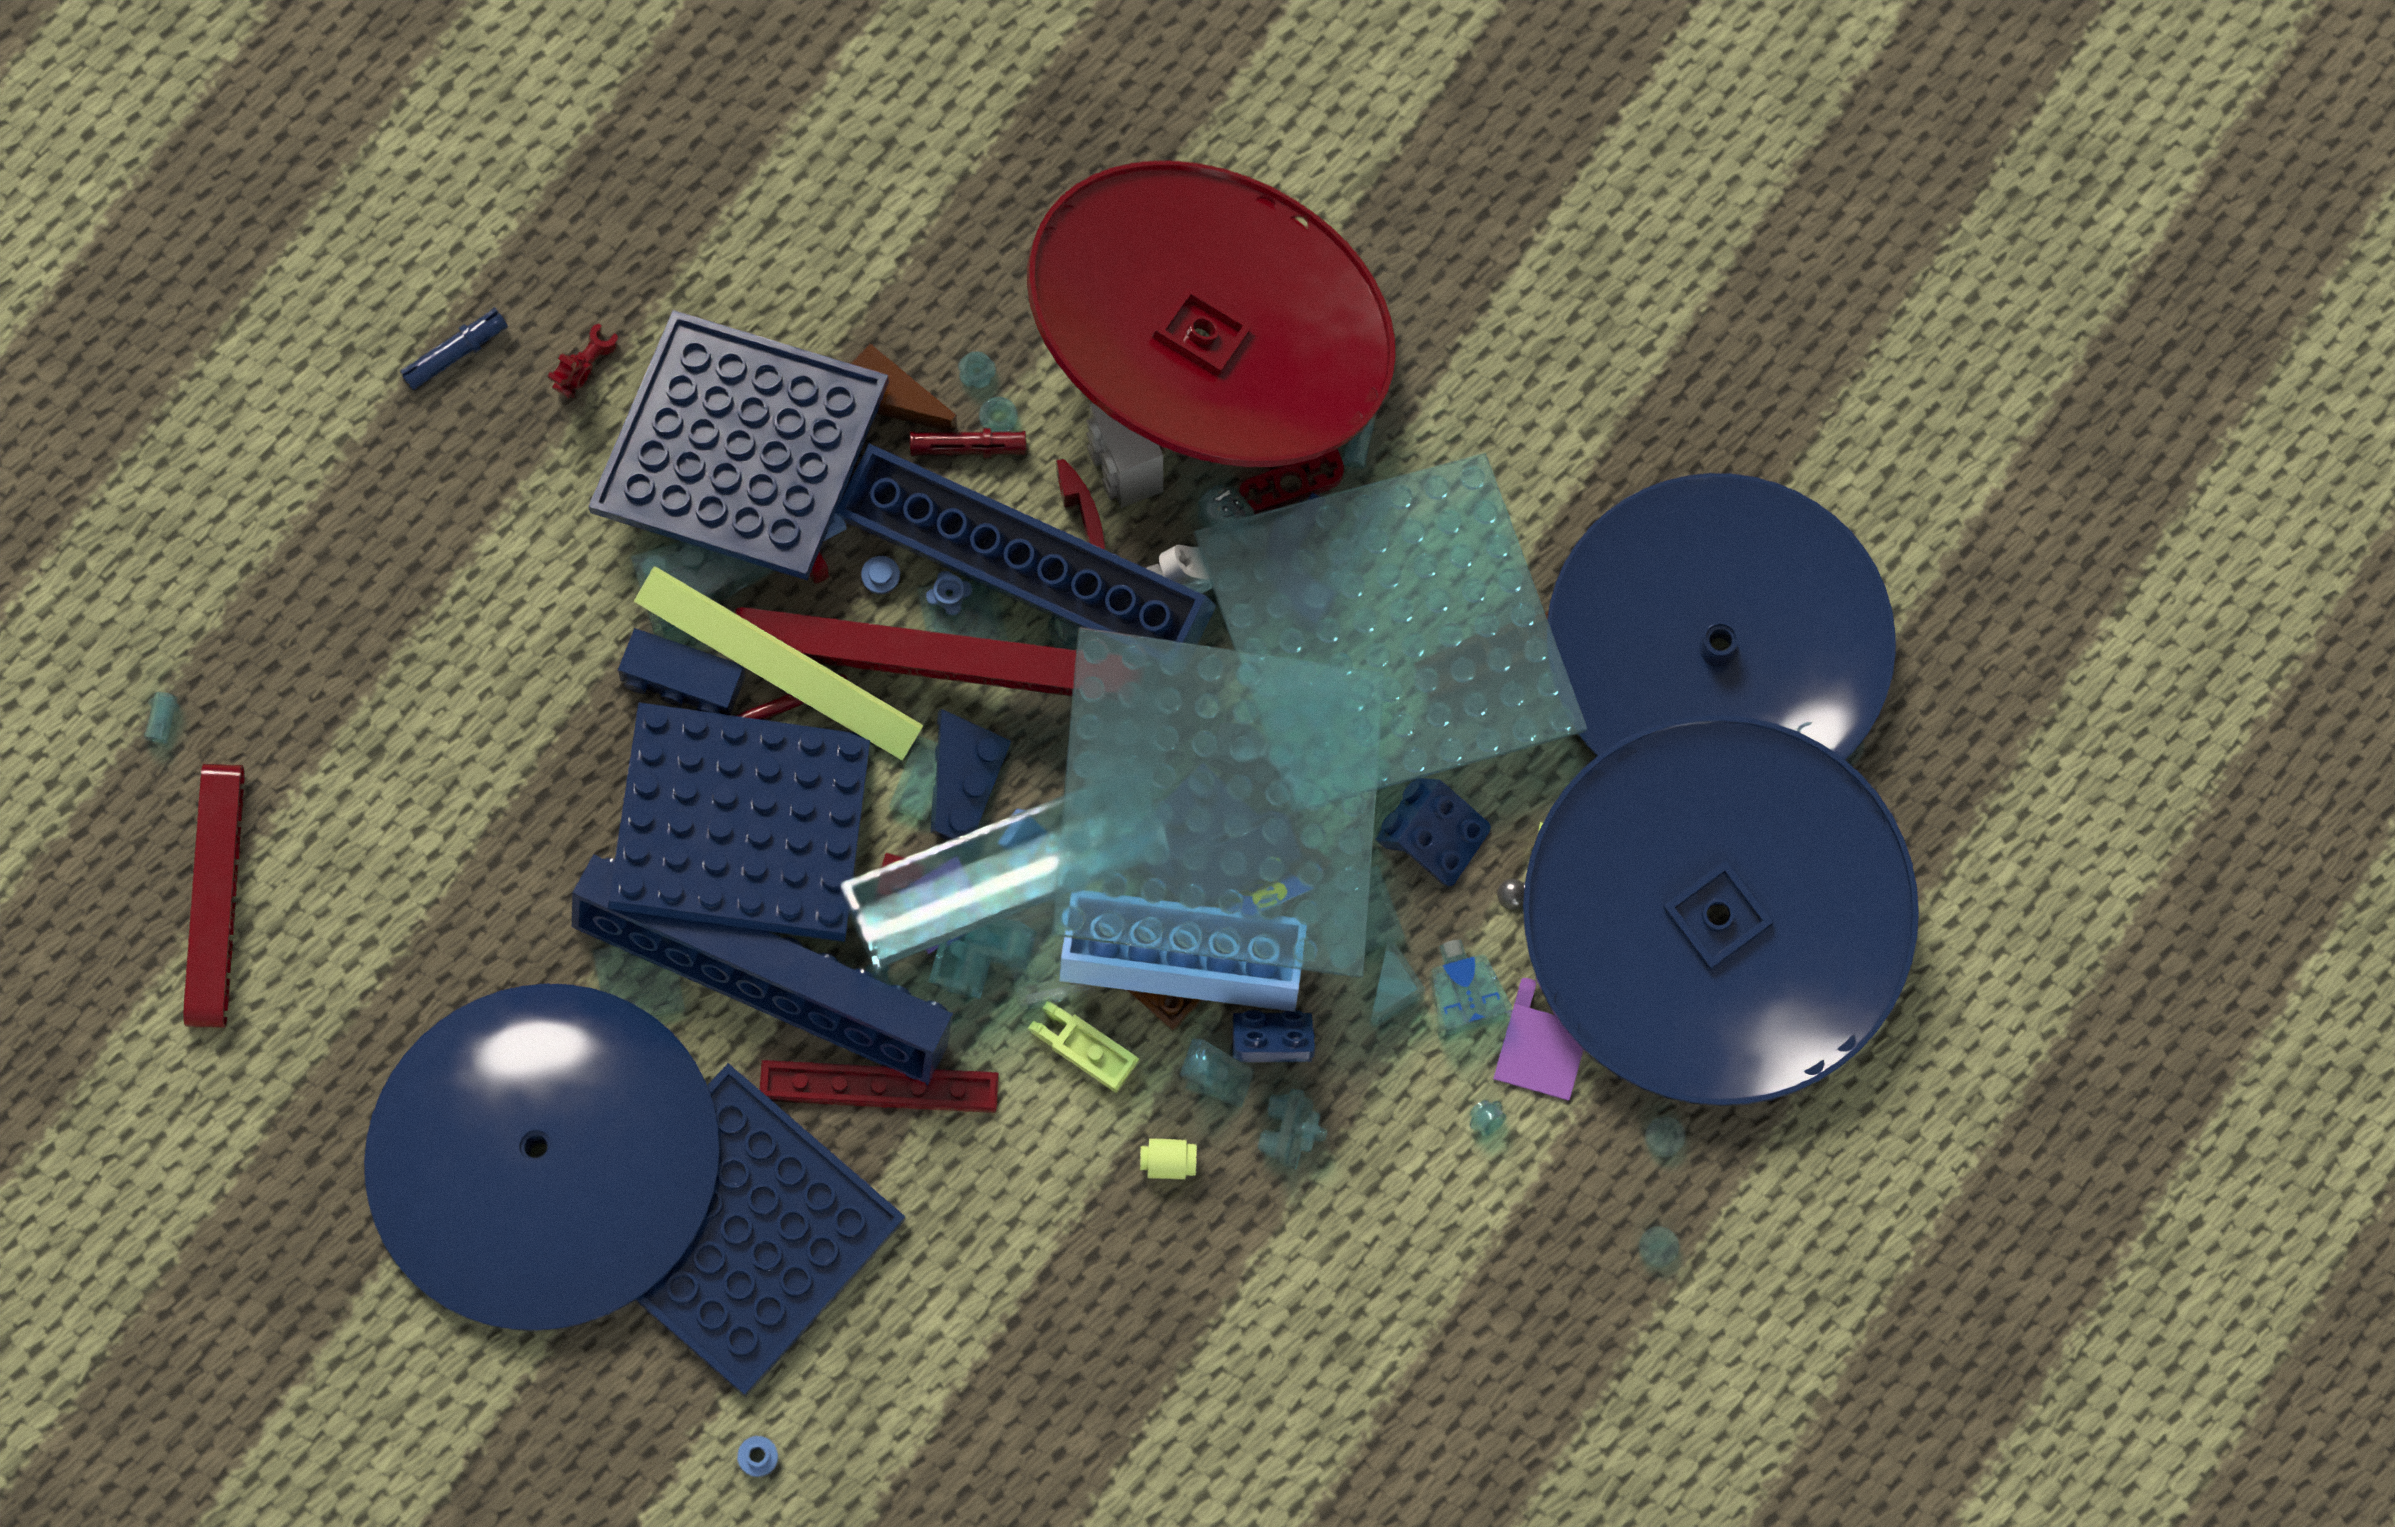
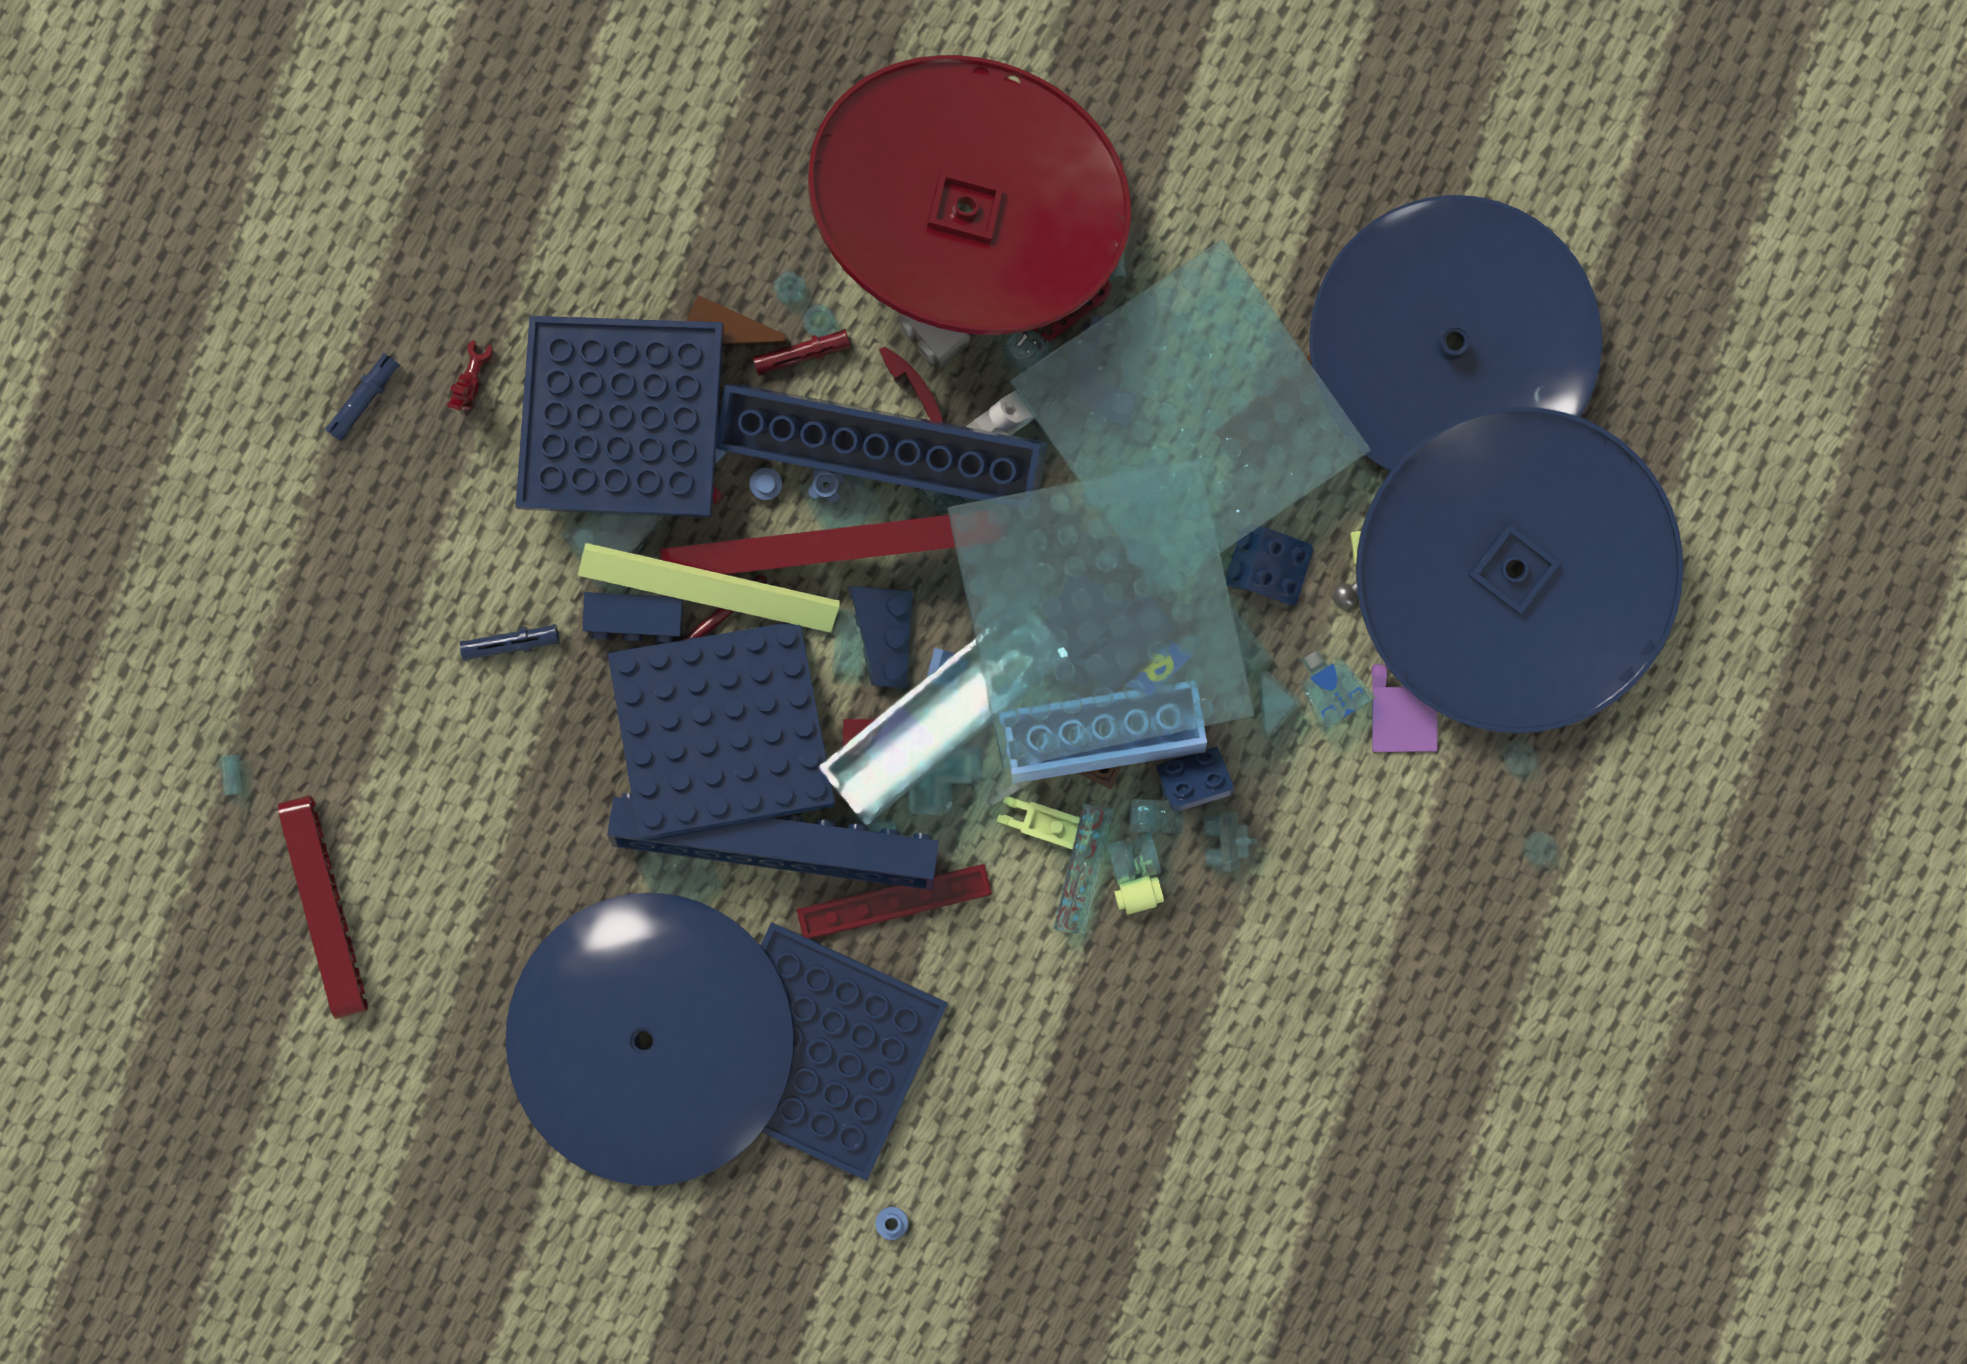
camera: 20 degrees left, 15 degrees up
clear light blue plate [1469,1100,1506,1136] -> none
none -> dark blue pin [460,624,560,661]
none -> clear light blue tile [1053,803,1114,935]
none -> clear light blue wheel [1106,832,1161,884]

